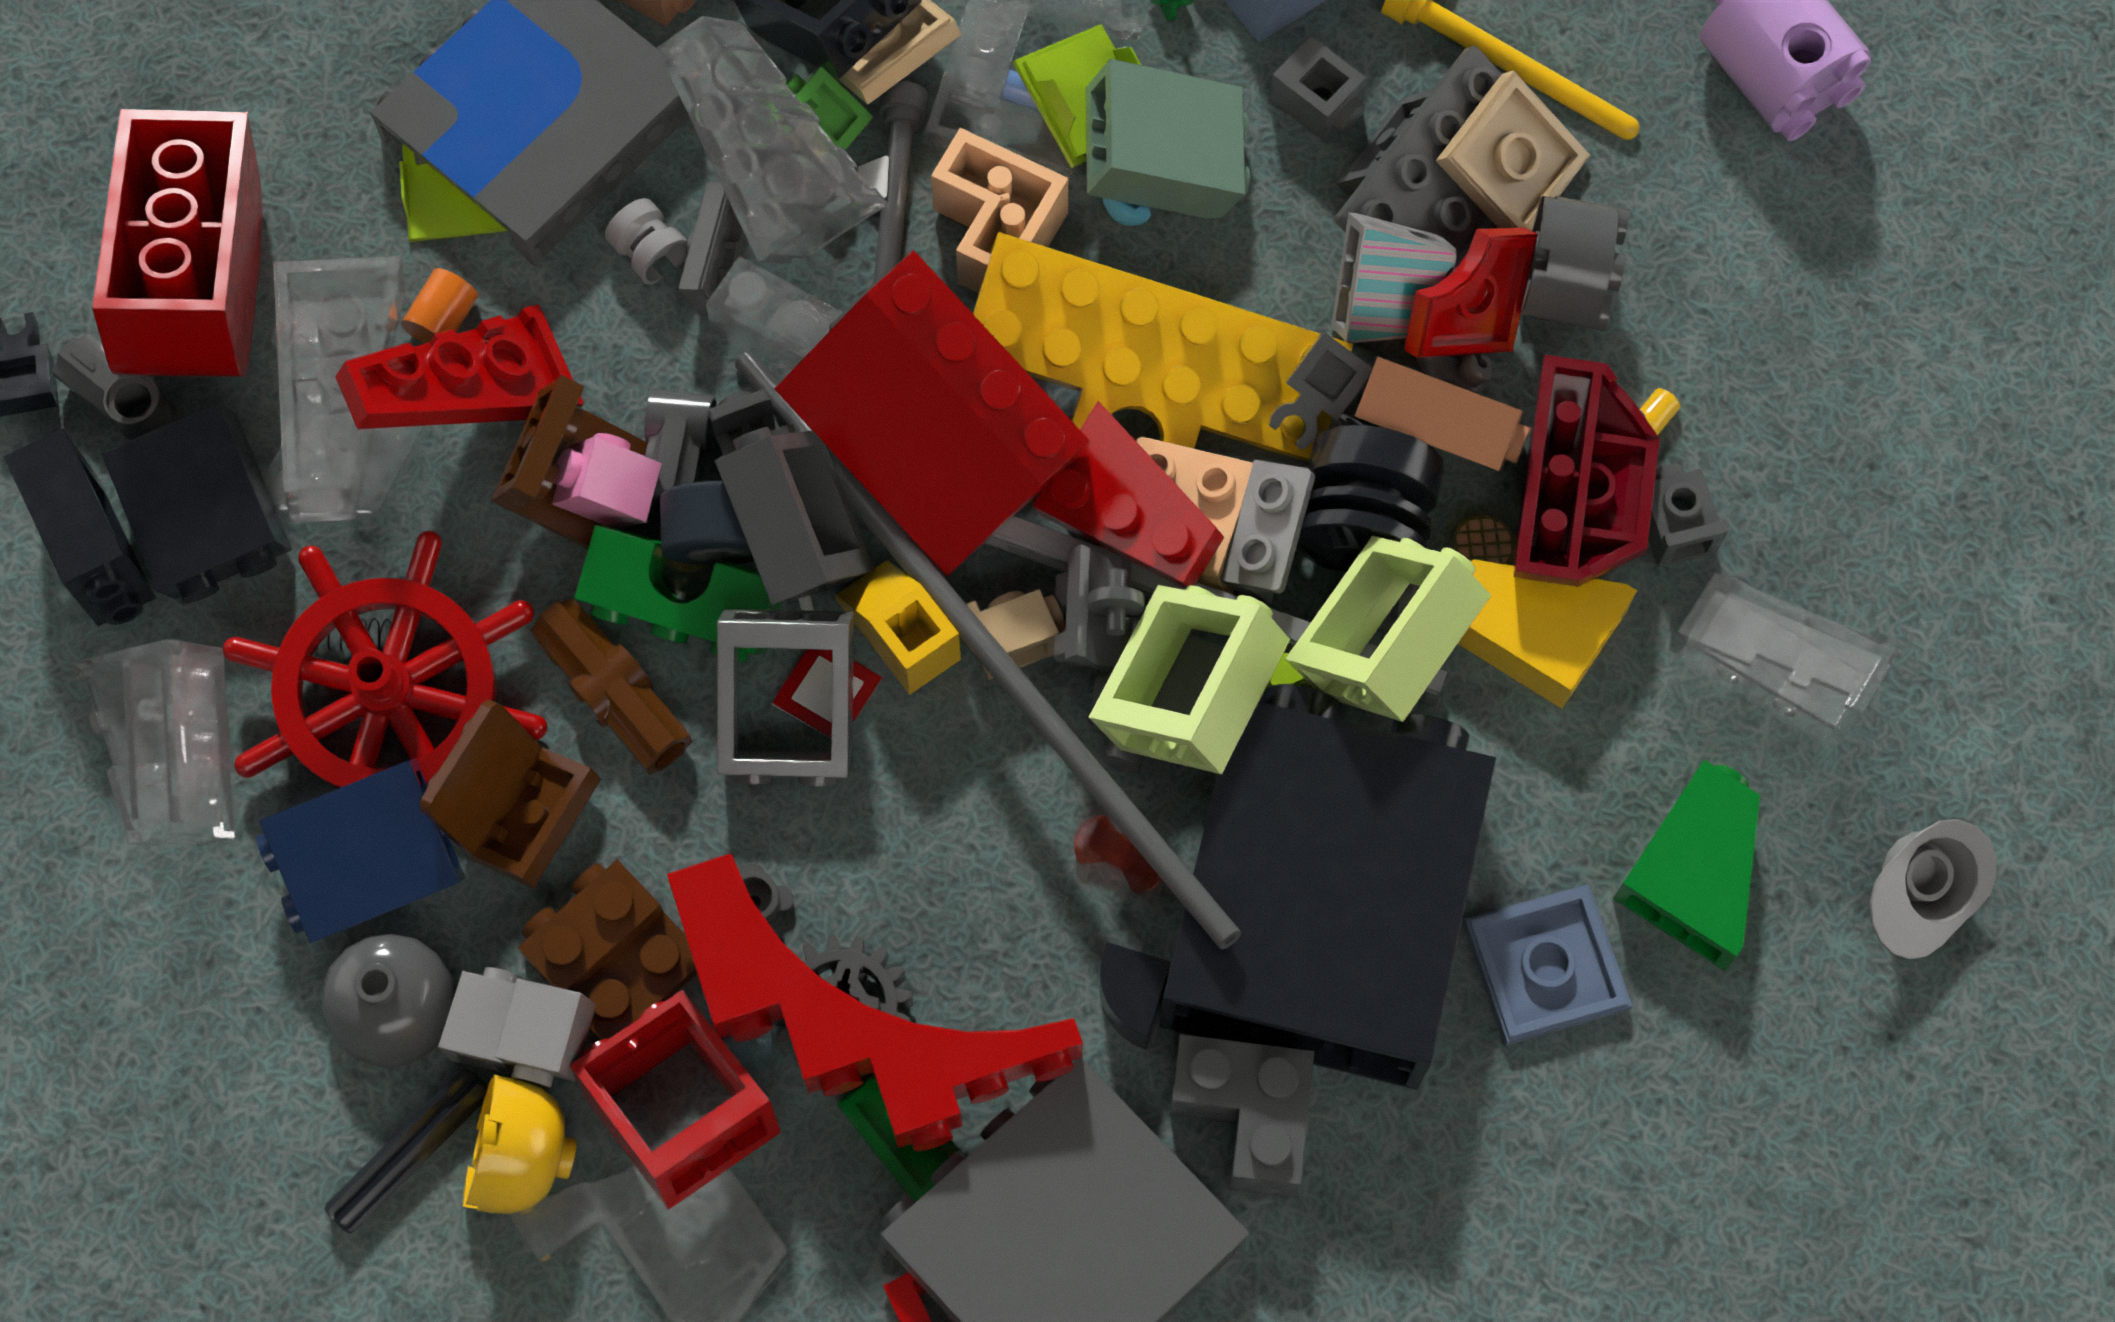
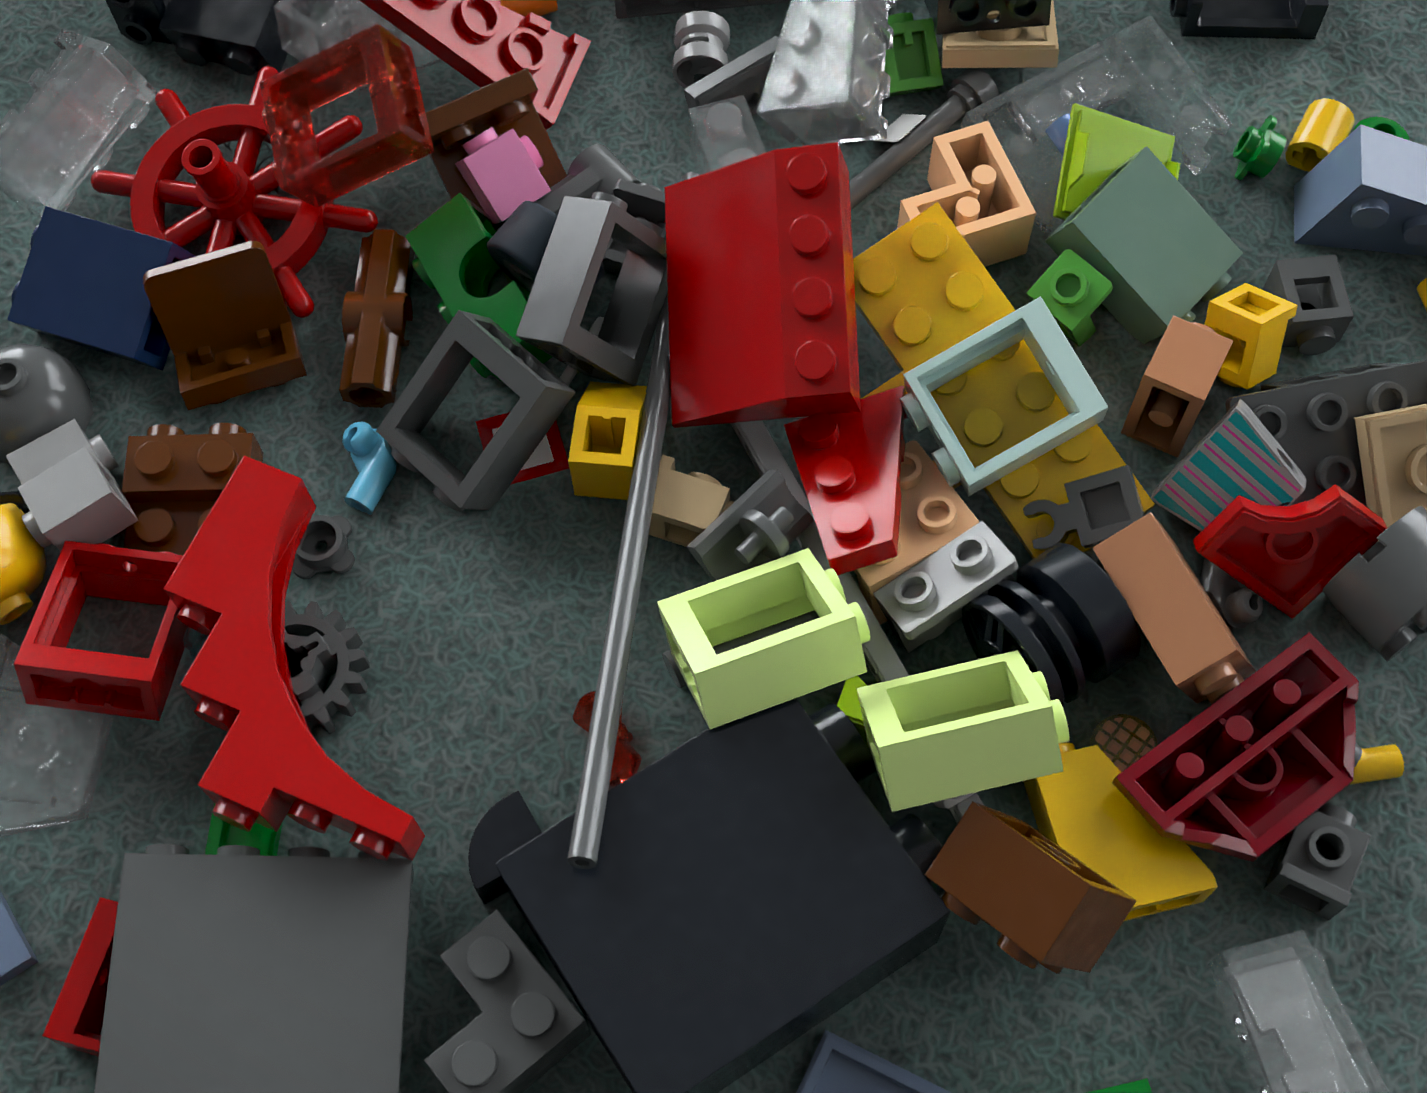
camera: 45 degrees right, 5 degrees down
none -> clear red window [260,23,434,207]
none -> medium azure arm [342,421,397,515]
none -> light aqua window [899,296,1108,497]
none -> reddish brown brick [925,801,1136,974]
none -> bright green bracket [1026,249,1113,347]
none -> nougat brick [1121,315,1233,458]
none -> yellow brick [1205,283,1298,390]

